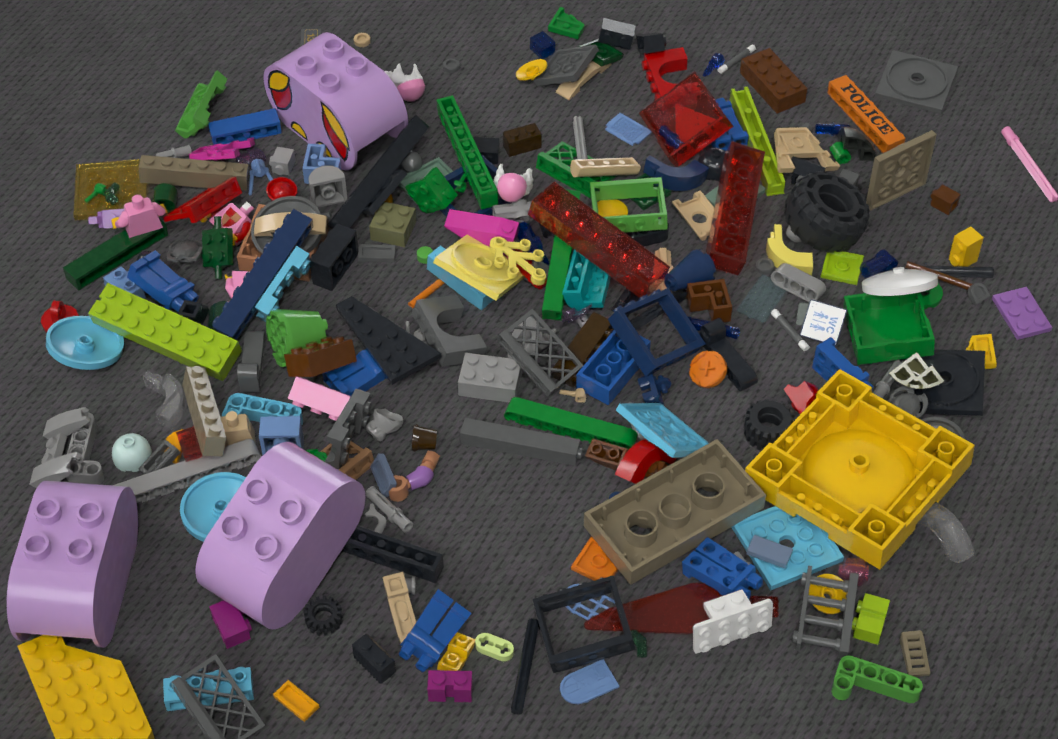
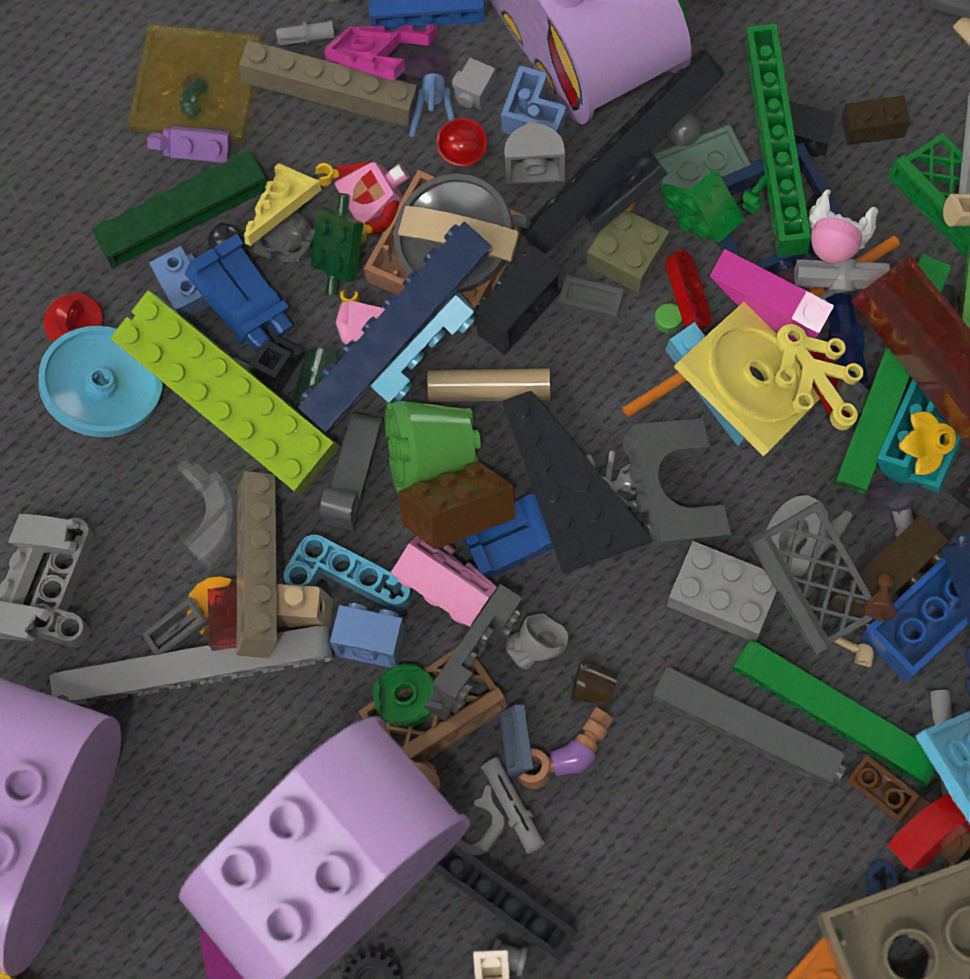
camera: 20 degrees right, 20 degrees up
green hand [84,183,108,203] -> none
bright pink torso [111,195,168,238] -> none
light aqua cylinder [112,433,152,472] -> none
dark green piece [153,183,178,214] -> none
red fence [163,177,242,223] -> none
medium azure dish [180,472,246,542] -> none
none -> light yellow wing [244,164,321,246]
none -> tan brick [427,368,550,402]
none -> red beam [665,249,712,331]
none -> reddish brown piece [864,573,897,621]
none -> yellow plate [898,412,956,475]

